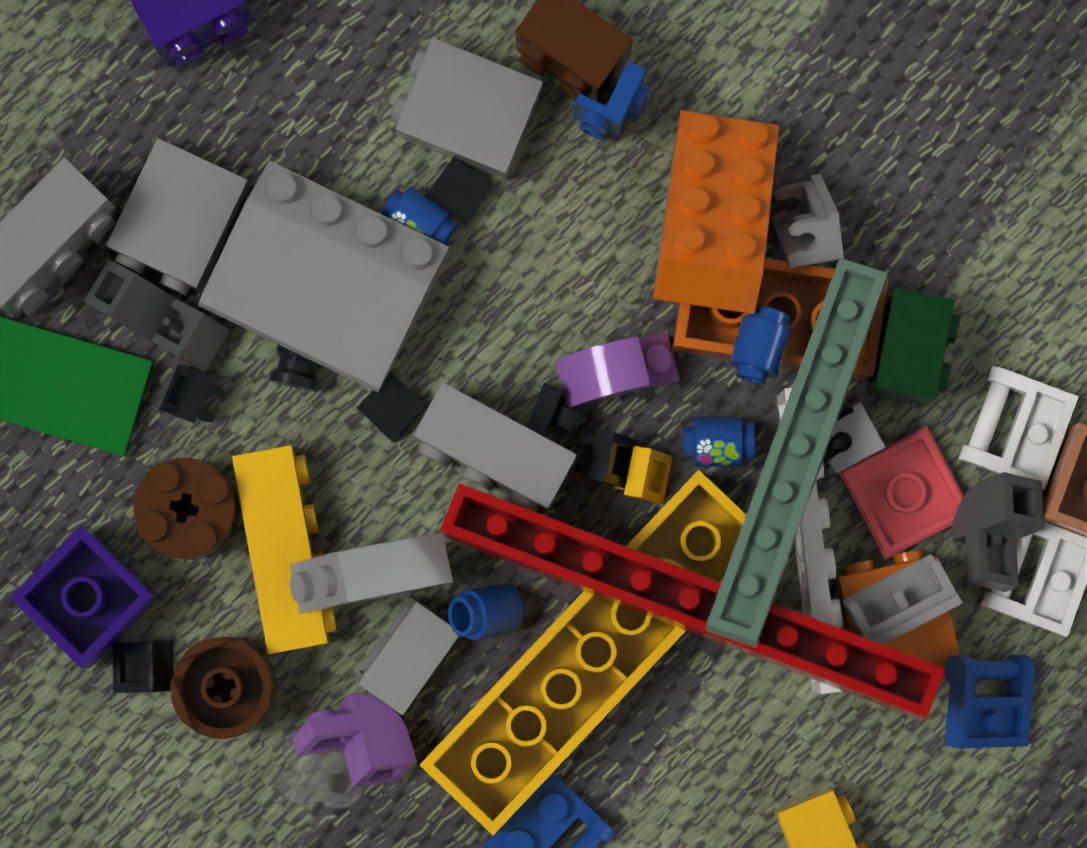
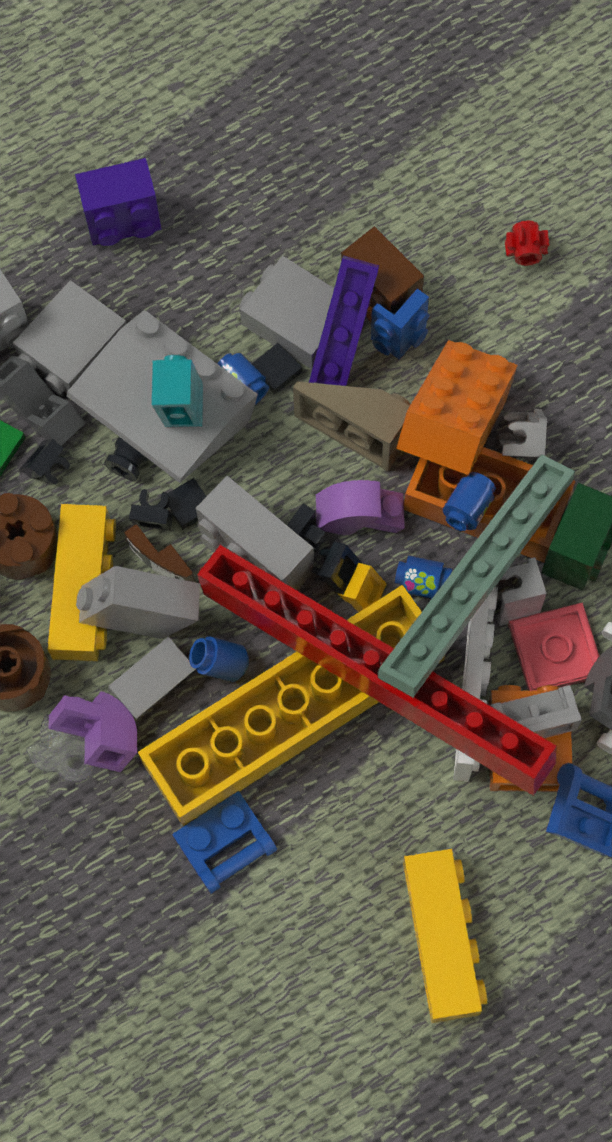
camera: 15 degrees right, 15 degrees down
none -> reddish brown slope [124,524,195,582]
none -> black tile [129,489,173,531]
none -> teal brick [152,355,203,427]
none -> dark tan slope [293,381,411,471]
none -> dark purple plate [309,256,379,386]

